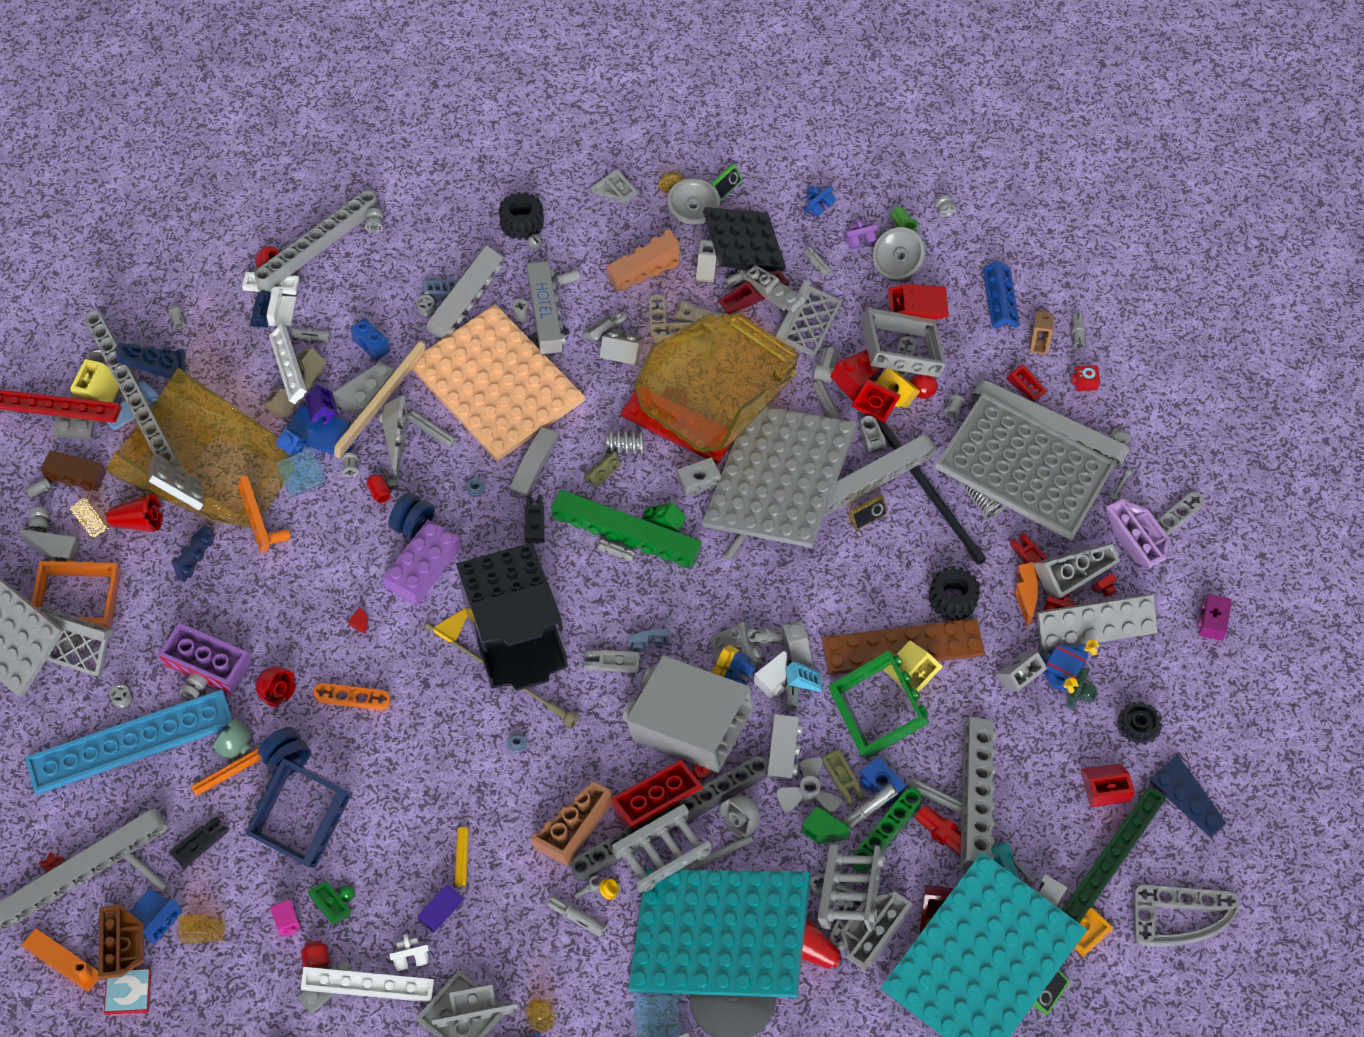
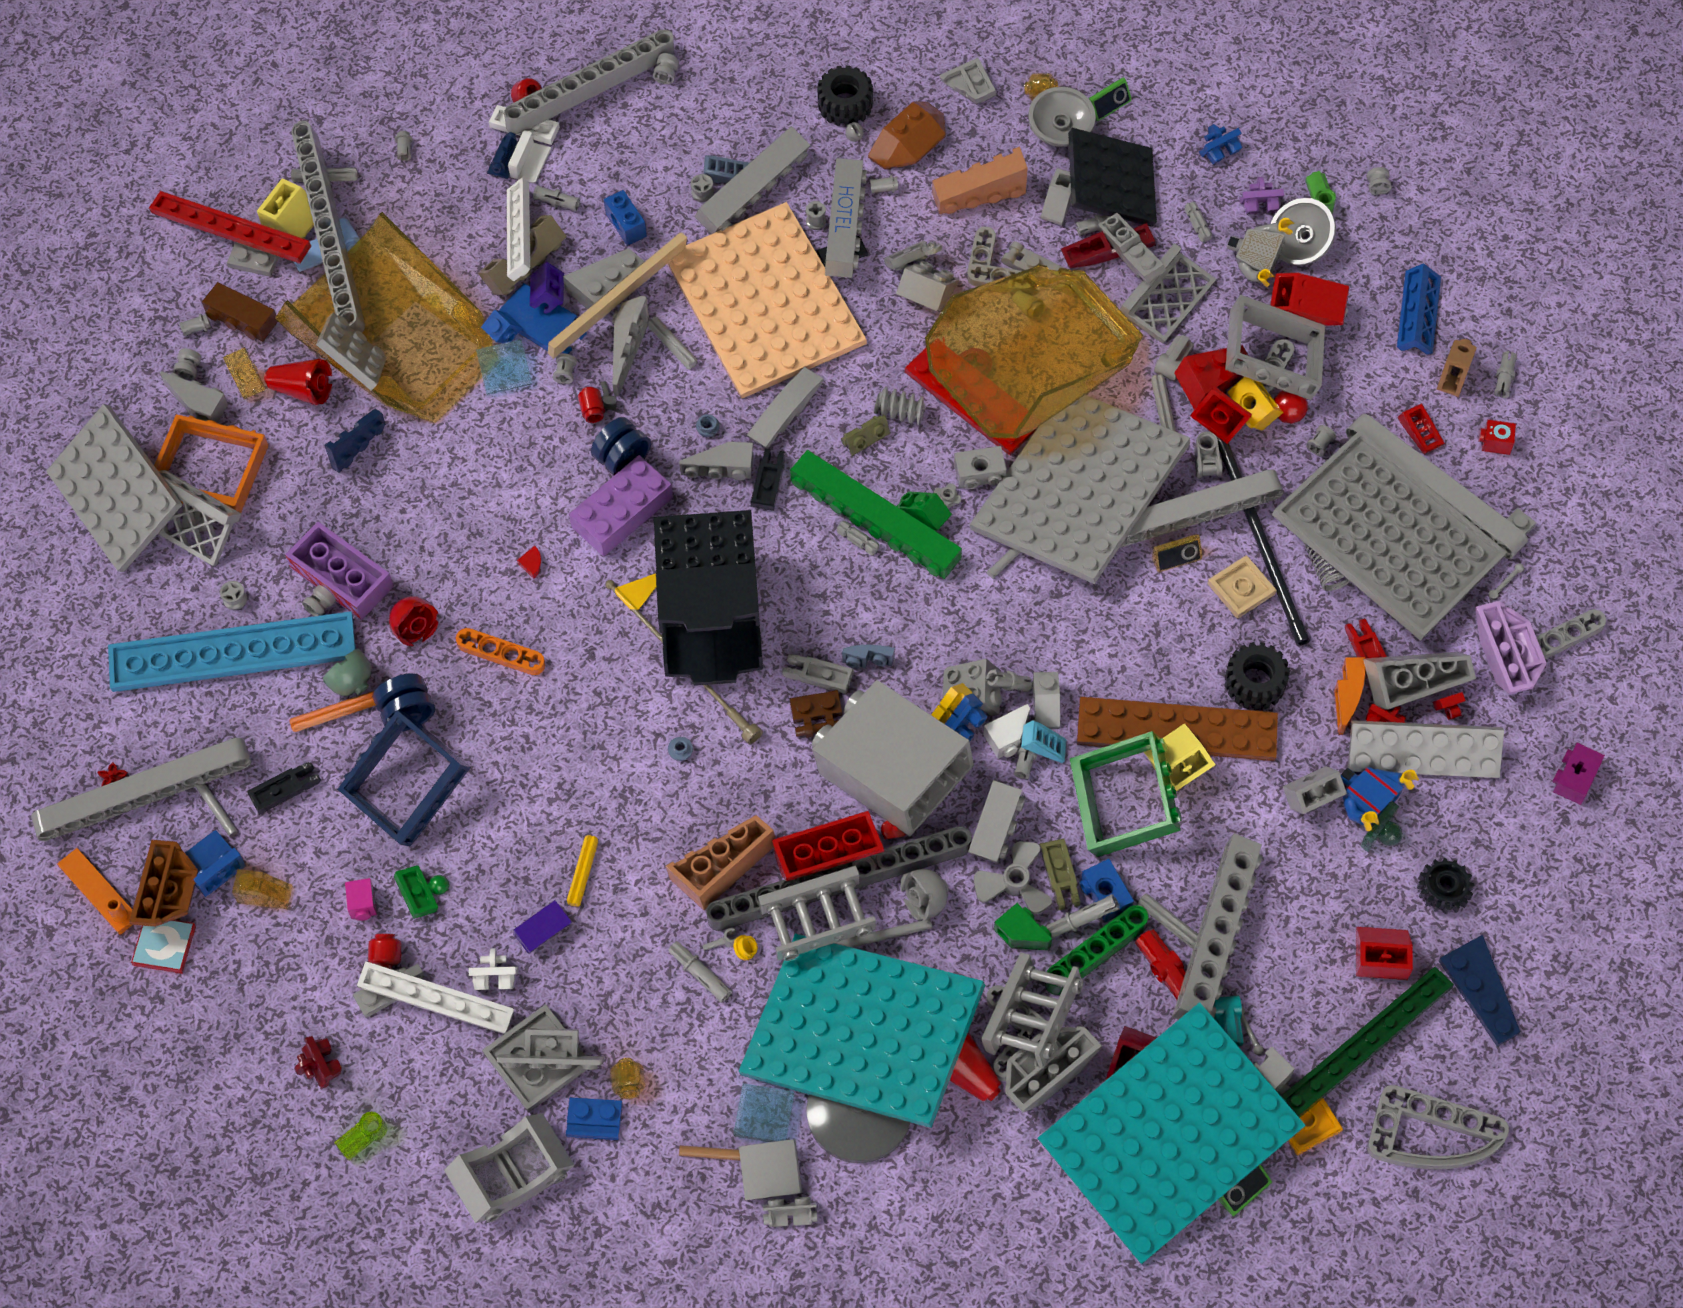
camera: 15 degrees right, 5 degrees up
dark blue wing [115,343,186,383] -> none
orange piece [238,476,290,553] -> none
none -> light grey slope [679,442,754,480]
none -> reddish brown plate [789,690,842,738]
none -> dark orange wedge [868,101,946,170]
none -> light grey plate [934,483,961,508]
none -> tan plate [1207,555,1277,619]
none -> light grey torso [1227,217,1295,287]

